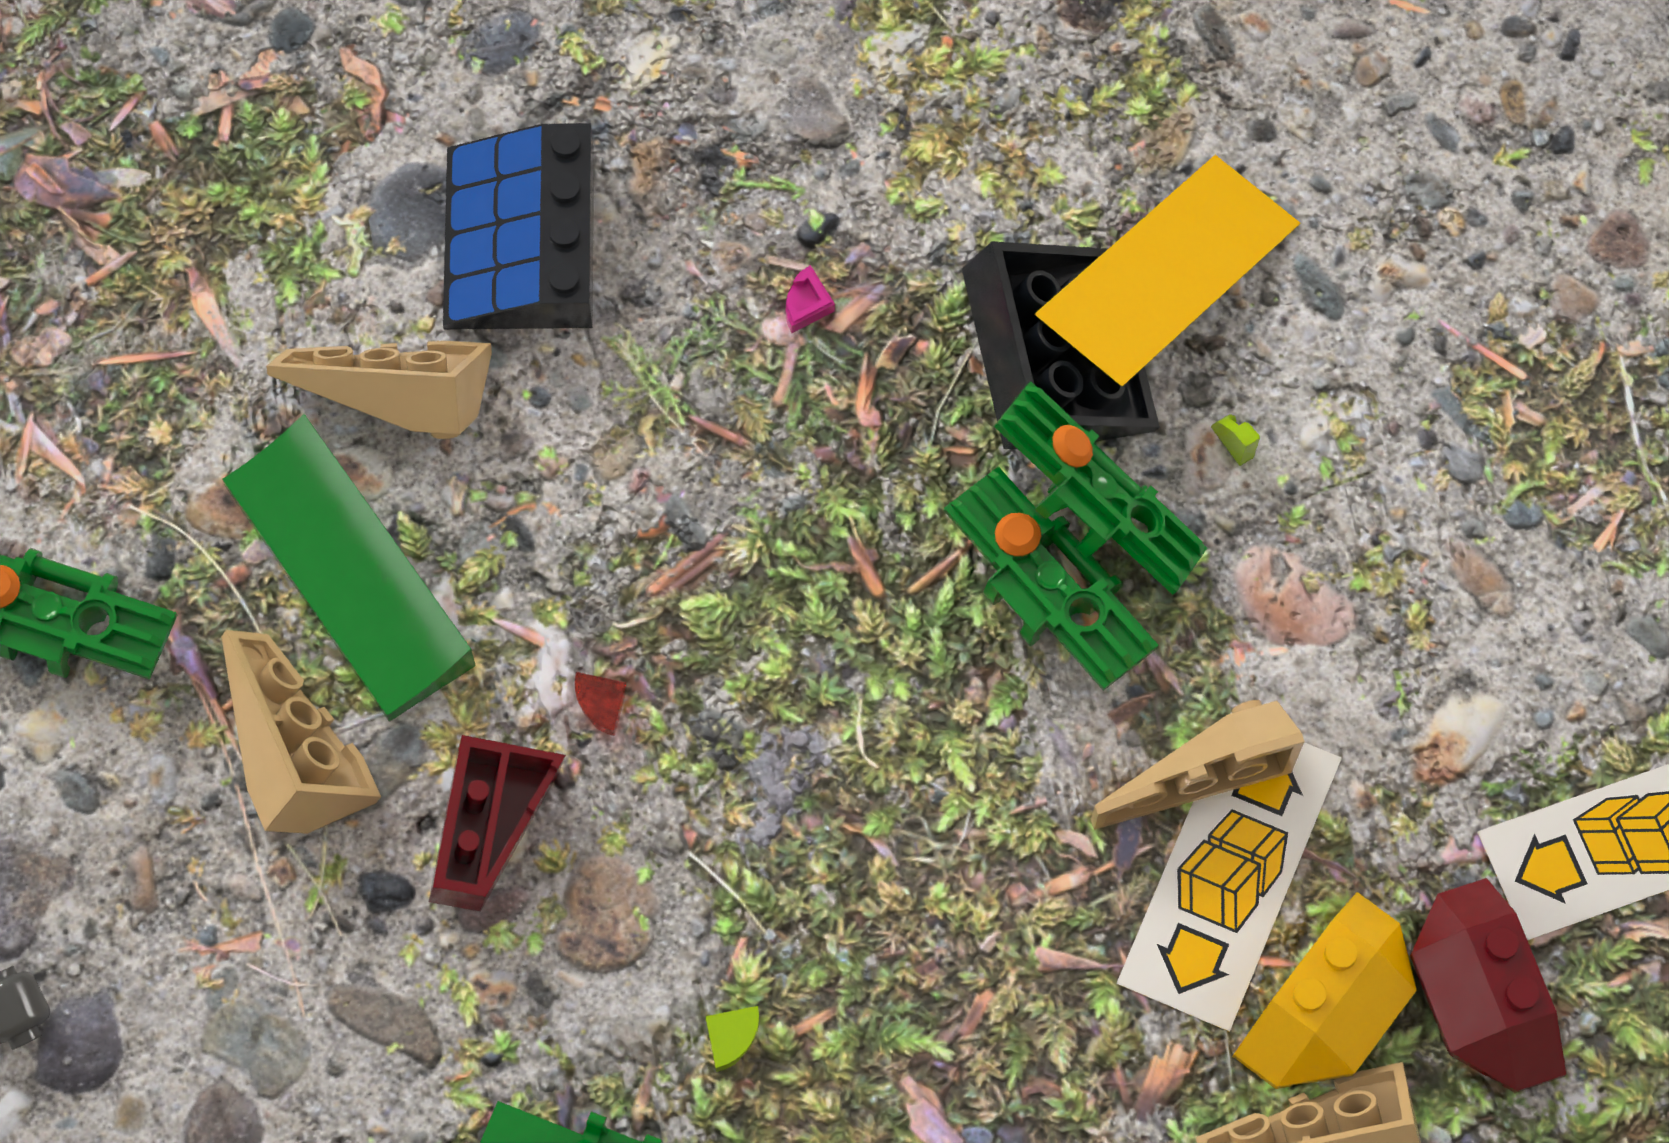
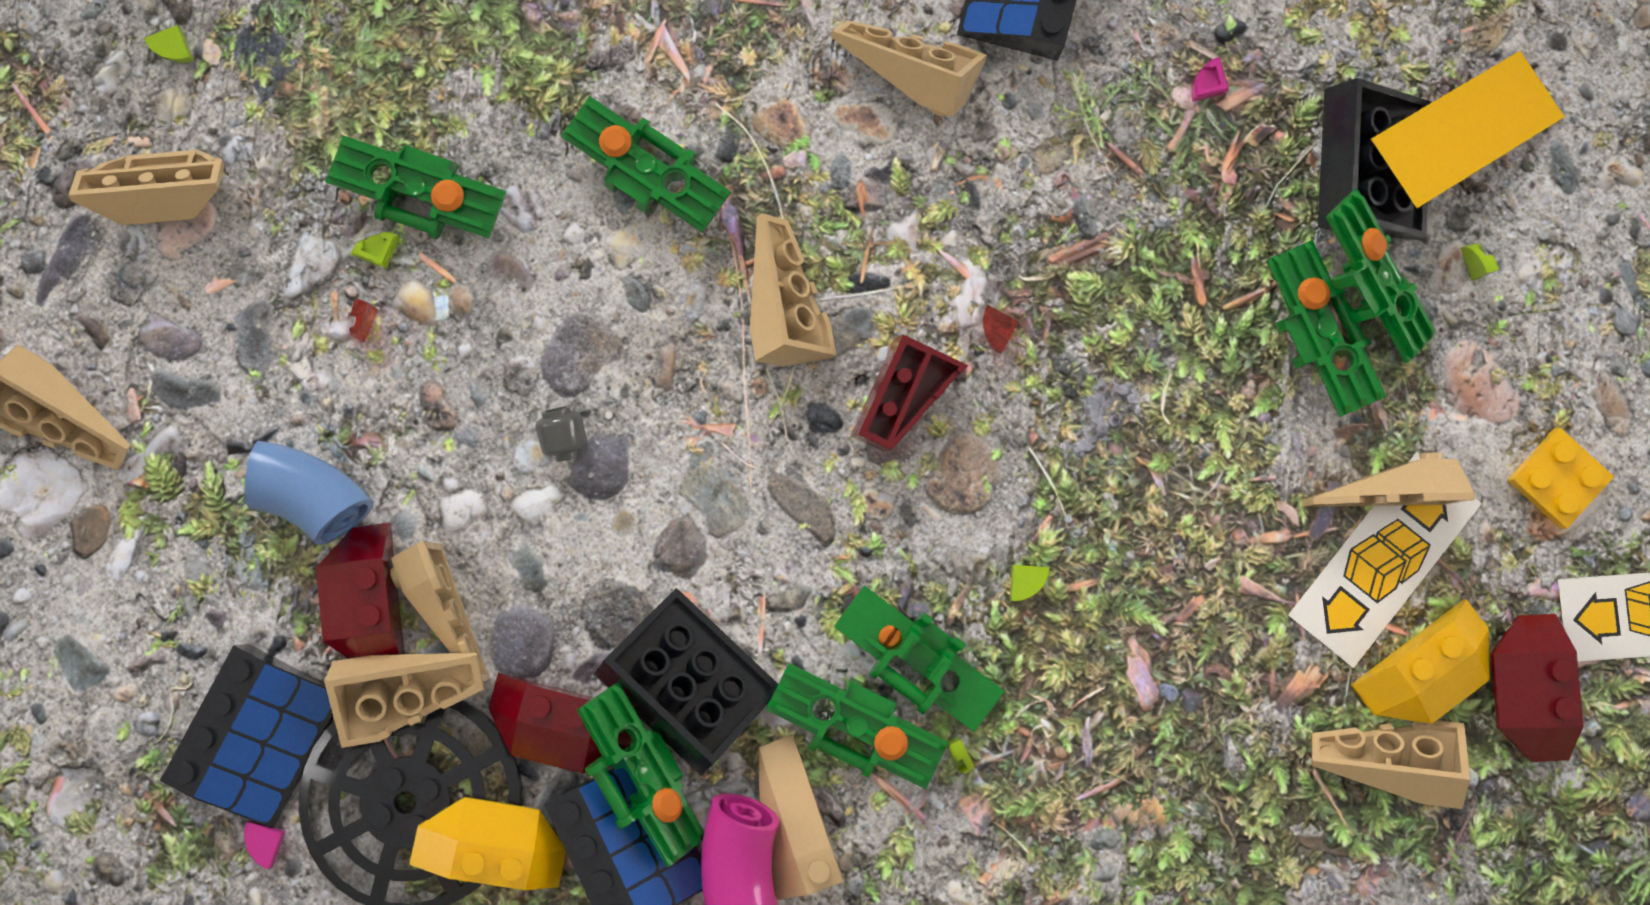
camera: 10 degrees right, 15 degrees up
green arch [222,414,476,722] -> none
none -> yellow plate [1507,427,1614,529]

